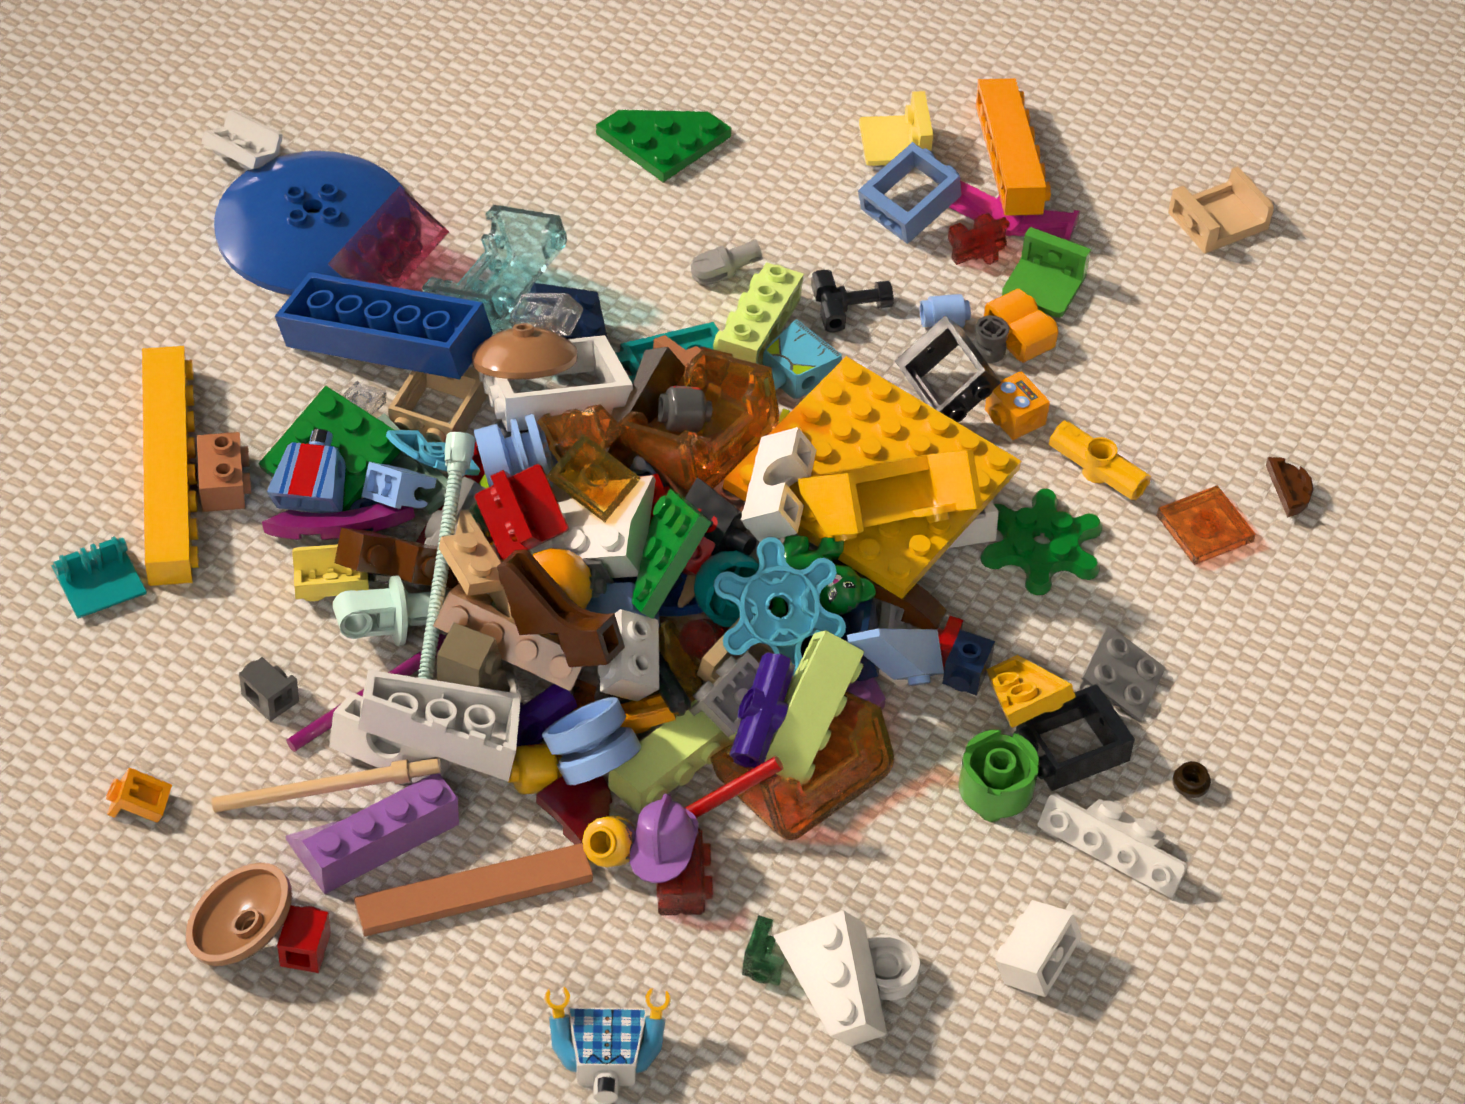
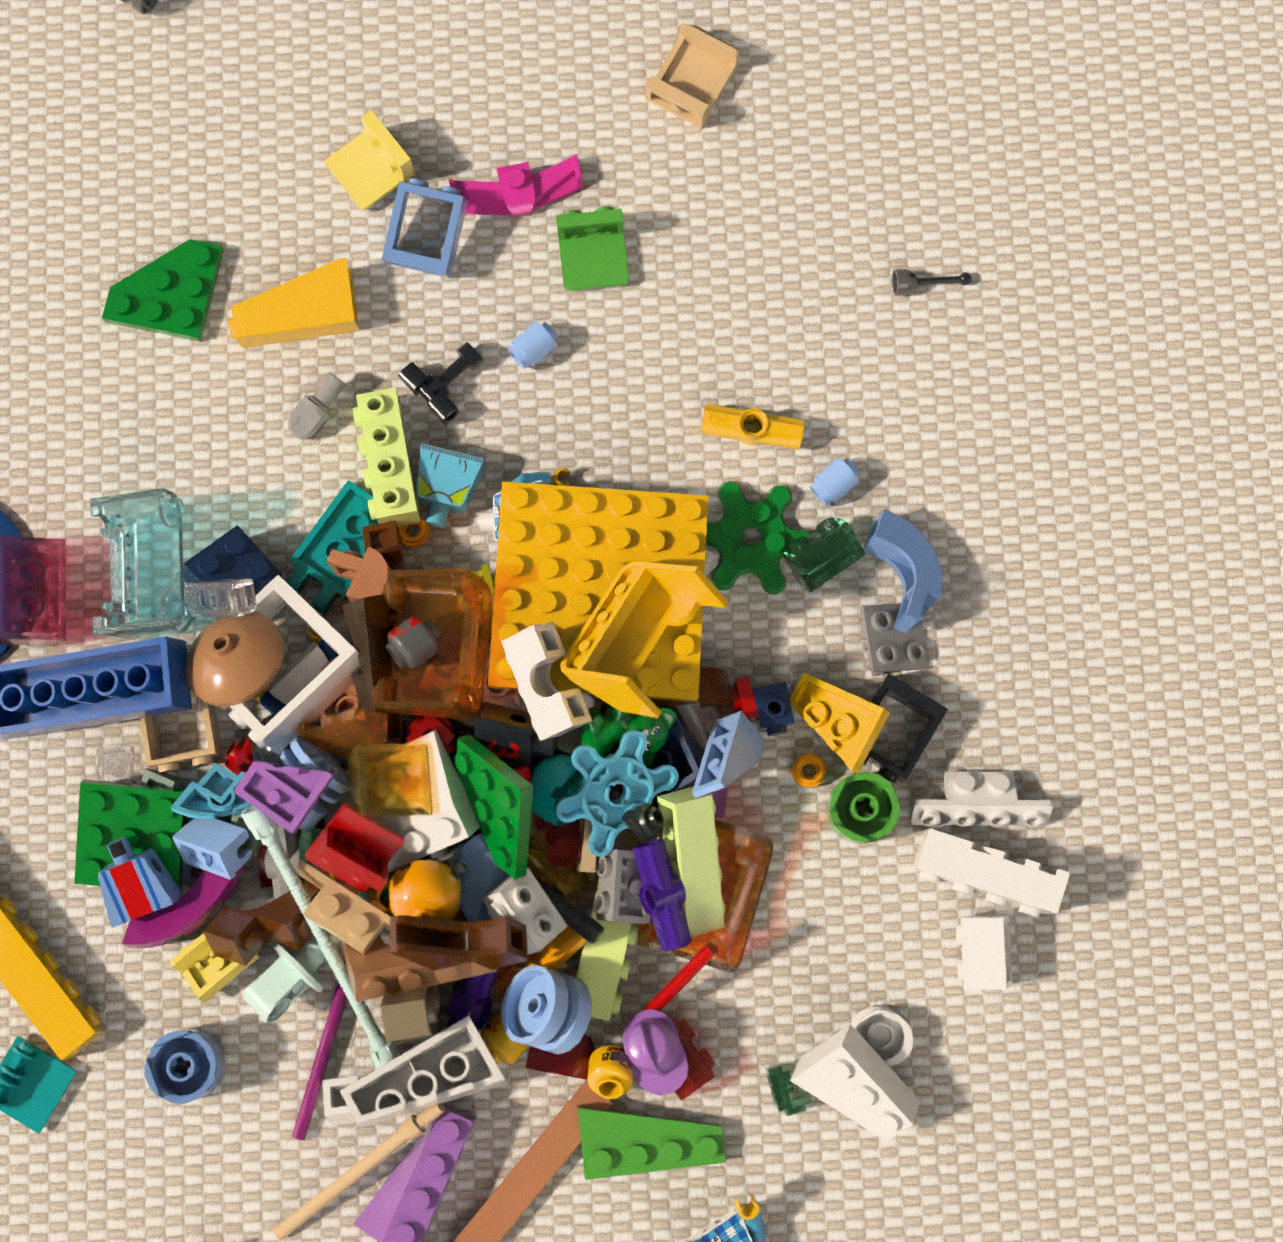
camera: 30 degrees left, 30 degrees up
nougat brick [197,432,252,512] -> none
dark grey brick [239,657,299,722] -> none
black window [895,316,1002,422] -> none
clear red hips [948,212,1010,265] -> none
dark grey wheel [973,315,1009,363] -> none
light orange brick [976,78,1051,216] -> none
light orange brick [983,289,1059,363] -> none
light orange head [984,371,1050,440] -> none
clear orange plate [1156,485,1256,565] -> none
dark brown plate [1172,761,1211,798] -> none
reddish brown plate [1266,457,1313,518] -> none
none -> medium blue brick [145,1029,225,1104]
none -> yellow slope [228,258,360,348]
none -> medium lavender wing [233,761,335,834]
none -> bright green wing [577,1106,726,1180]
none -> pearl dark grey plate [622,803,664,843]
none -> clear green brick [782,517,866,593]
none -> light orange plate [792,753,826,788]
none -> light blue brick [809,457,860,506]
none -> medium blue arch [863,509,942,634]
none -> hinge [892,269,972,296]
none -> white wedge [912,828,1070,919]
none -> clear slope [932,558,1003,627]

